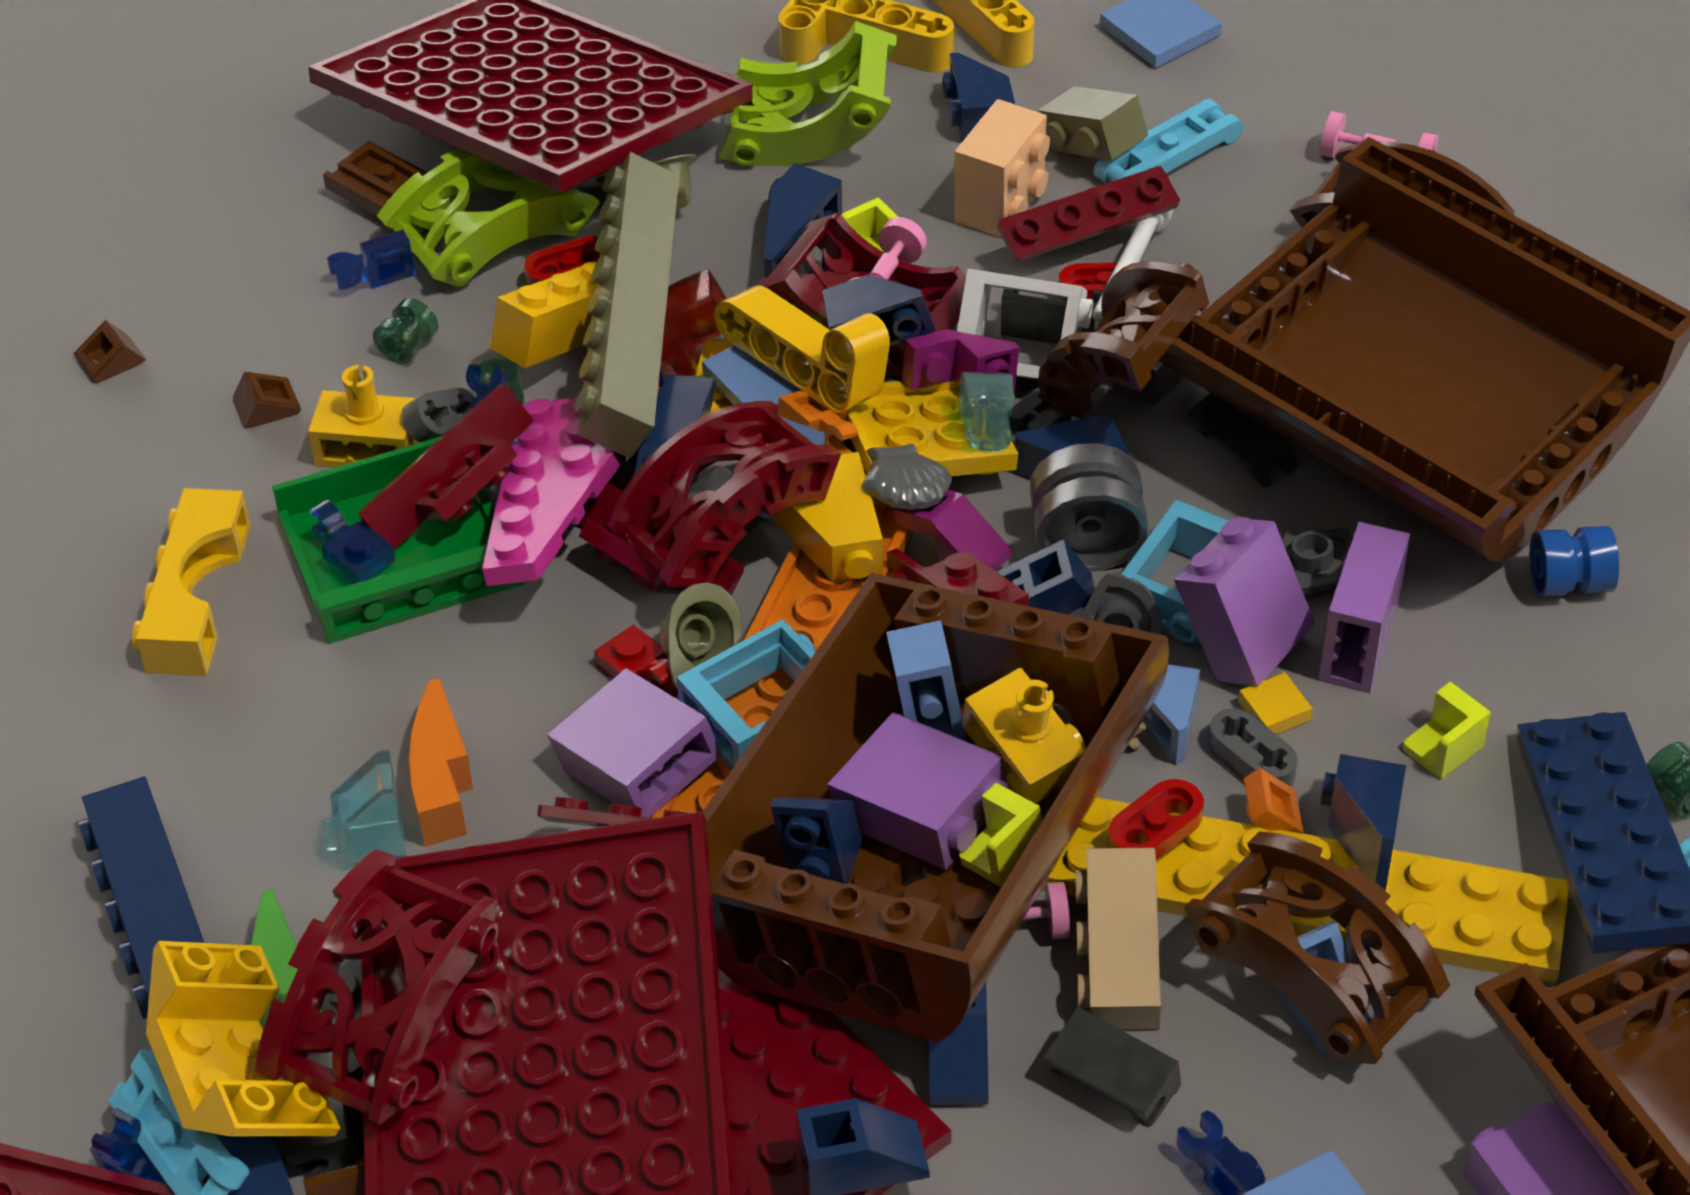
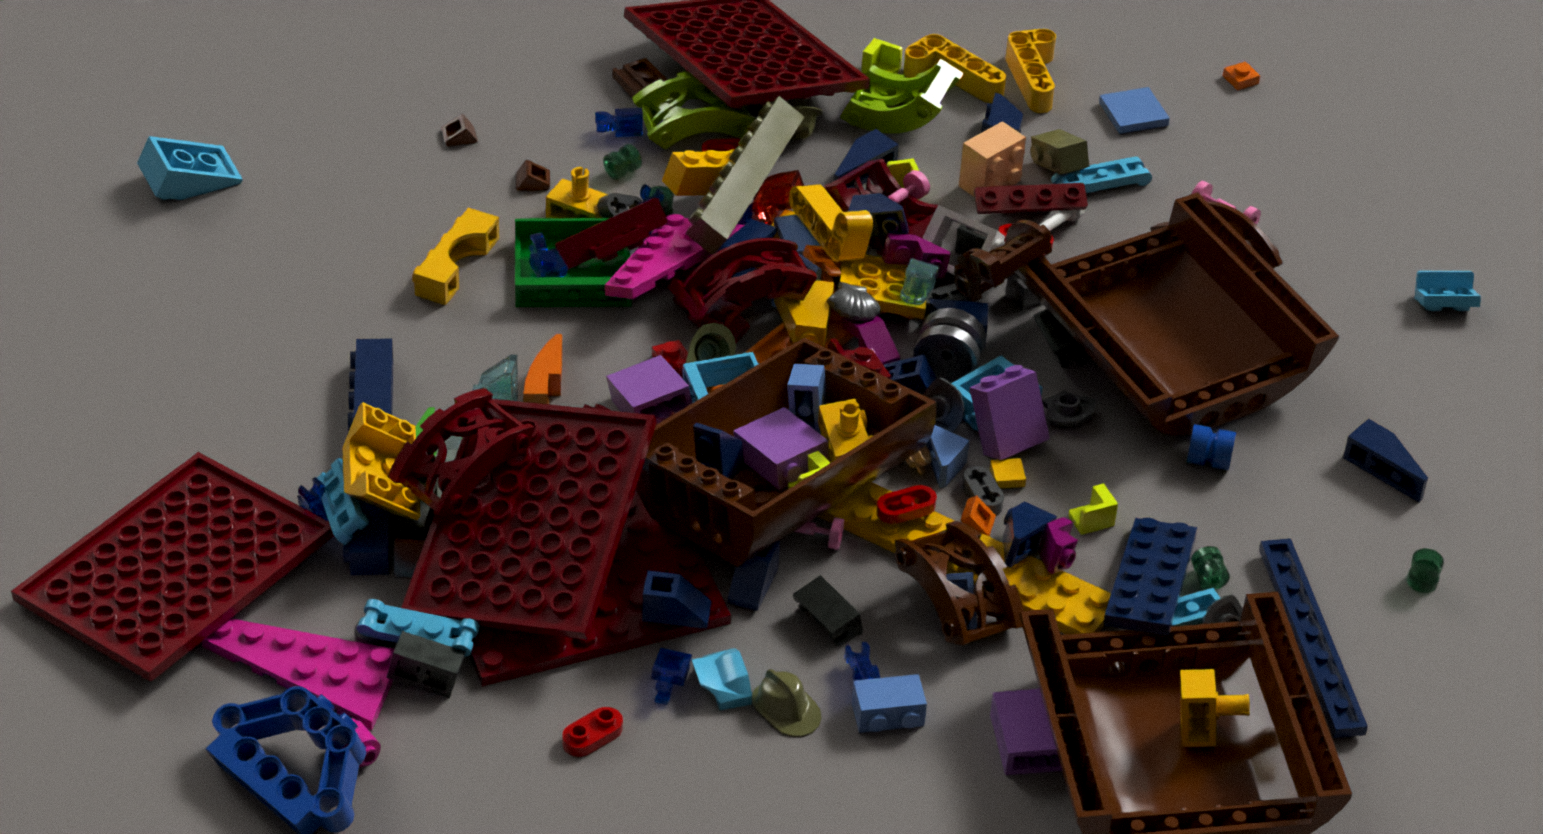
camera: 15 degrees right, 5 degrees down
tan brick [1075,848,1161,1030] -> none
medium lavender brick [1319,522,1410,693] -> none
none -> neon yellow panel [861,38,903,74]
none -> magenta slope [1038,517,1078,575]

